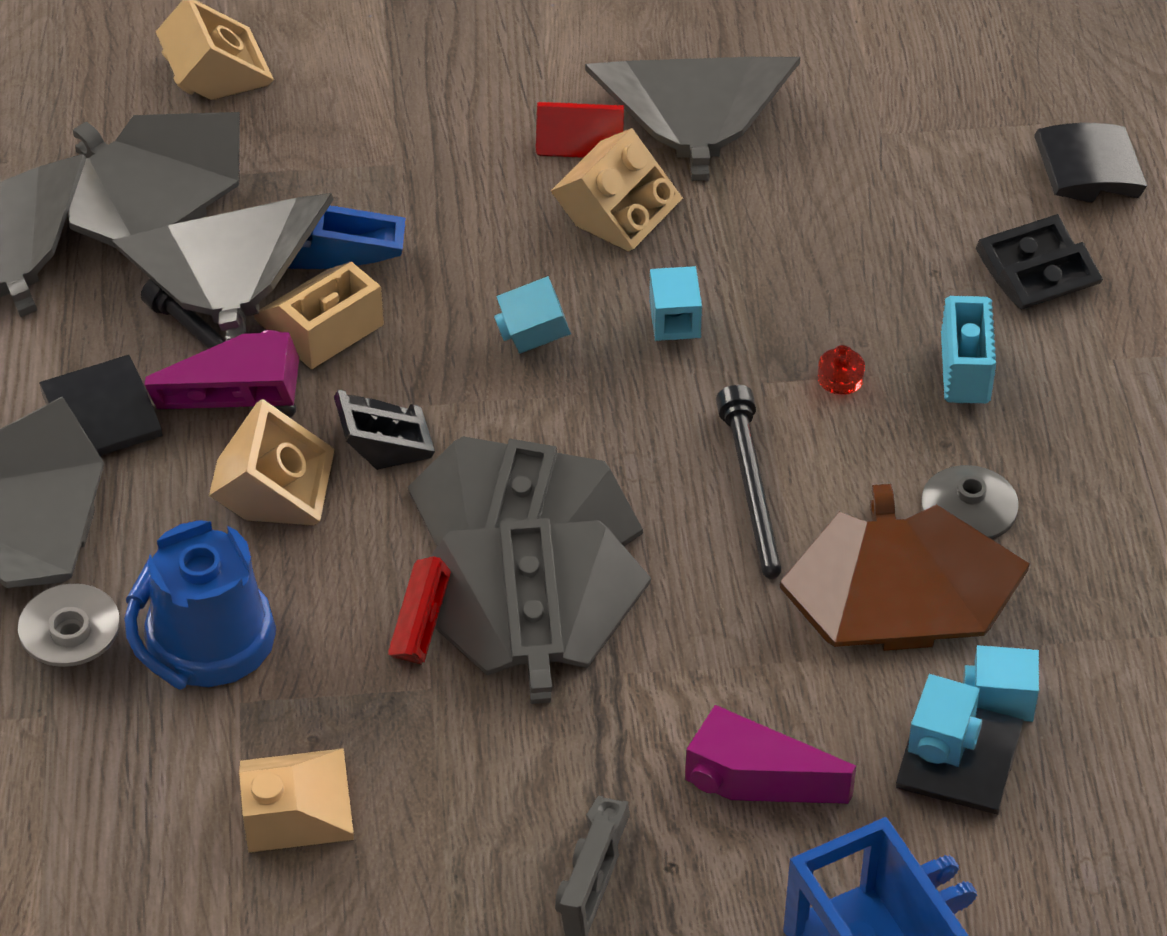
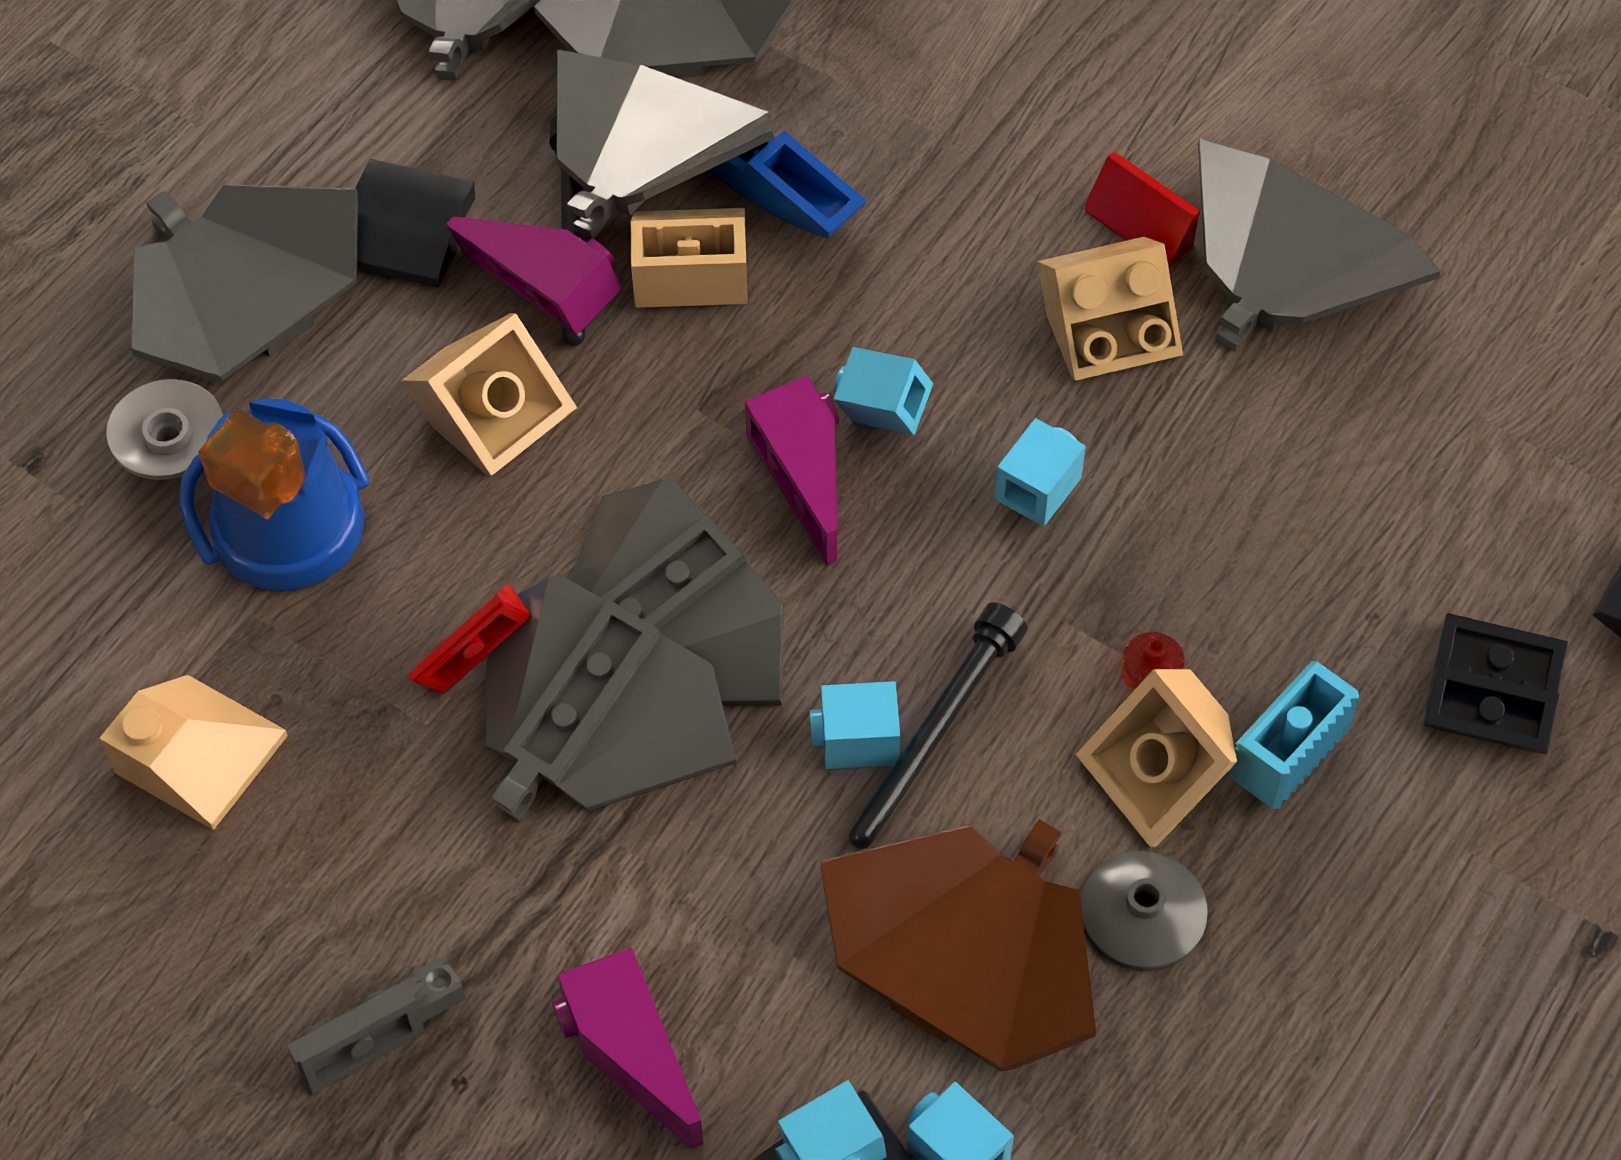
camera: 40 degrees right, 10 degrees up
black slope [334,389,435,470] -> none
none -> clear orange brick [198,408,306,519]
none -> magenta slope [745,375,839,565]
none -> medium azure brick [810,681,900,769]
none -> tan slope [1075,669,1237,847]

